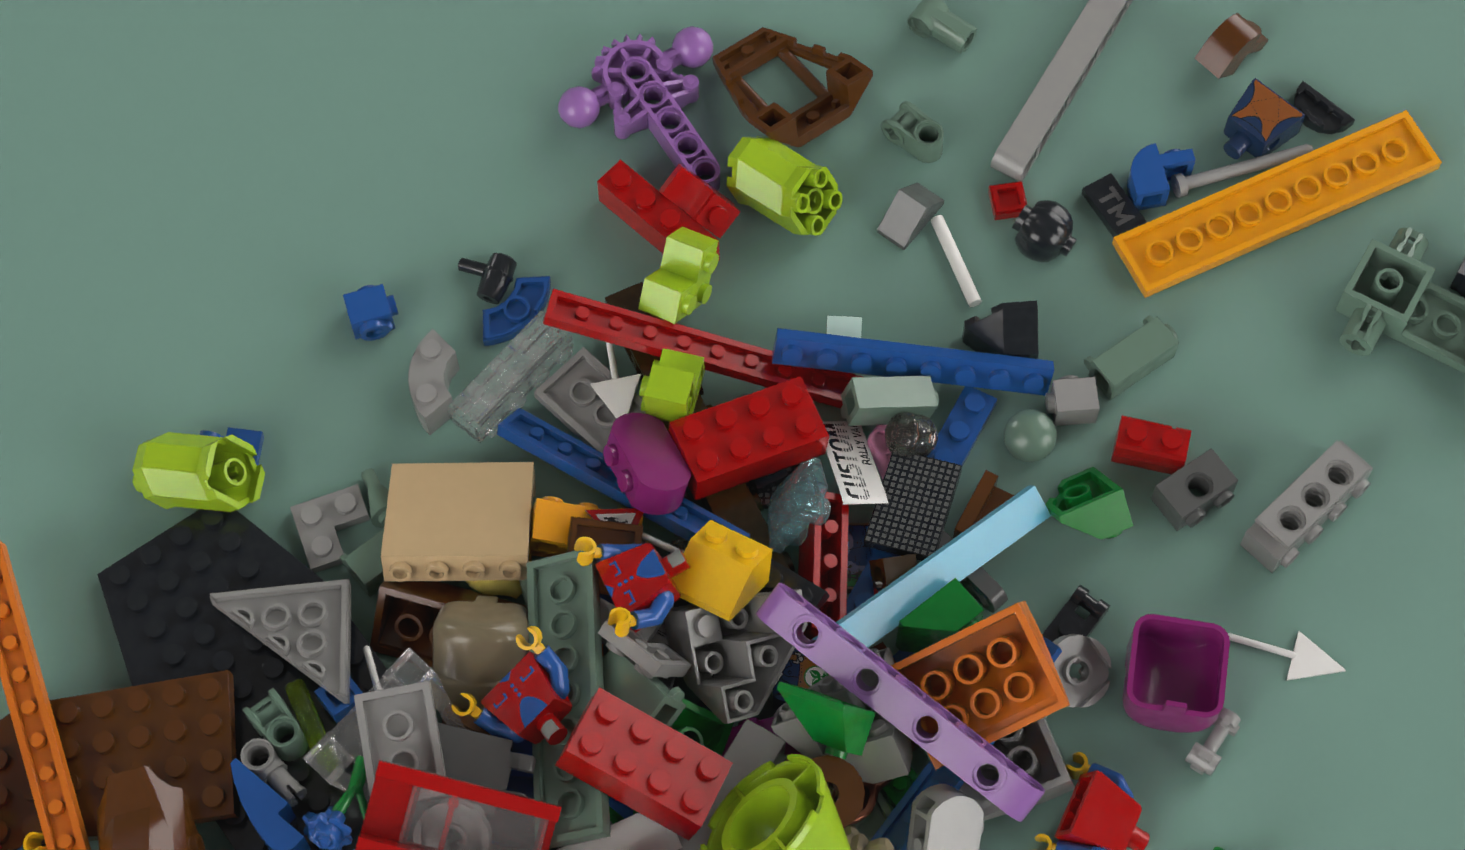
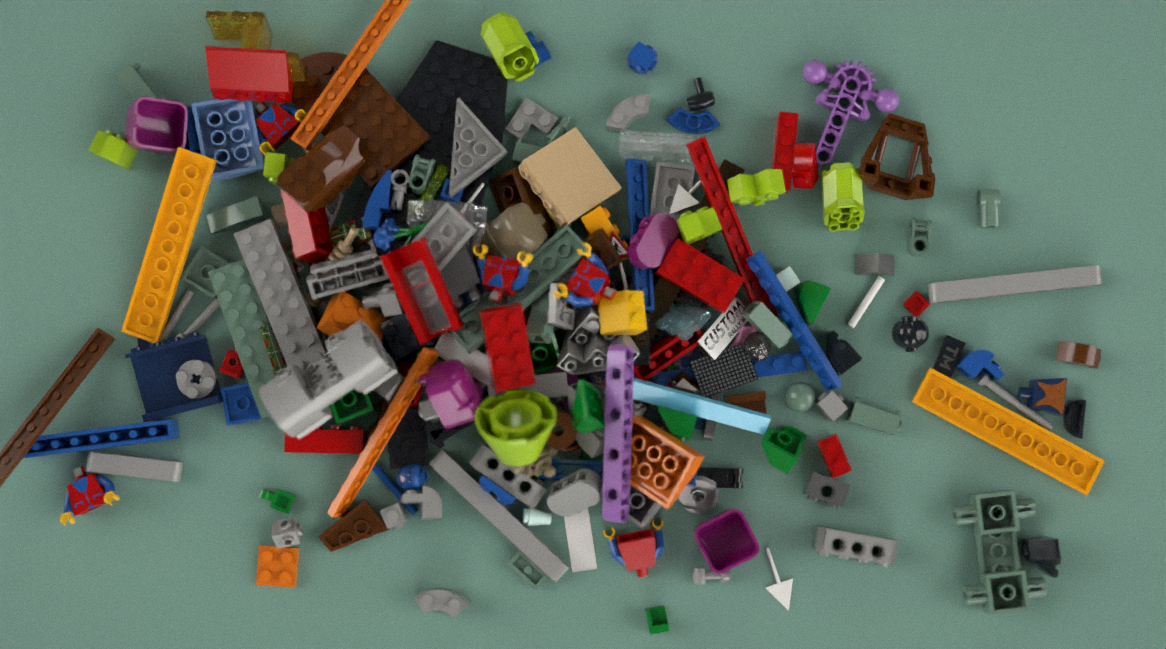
camera: 60 degrees right, 20 degrees up
none -> green slope [795,280,831,326]

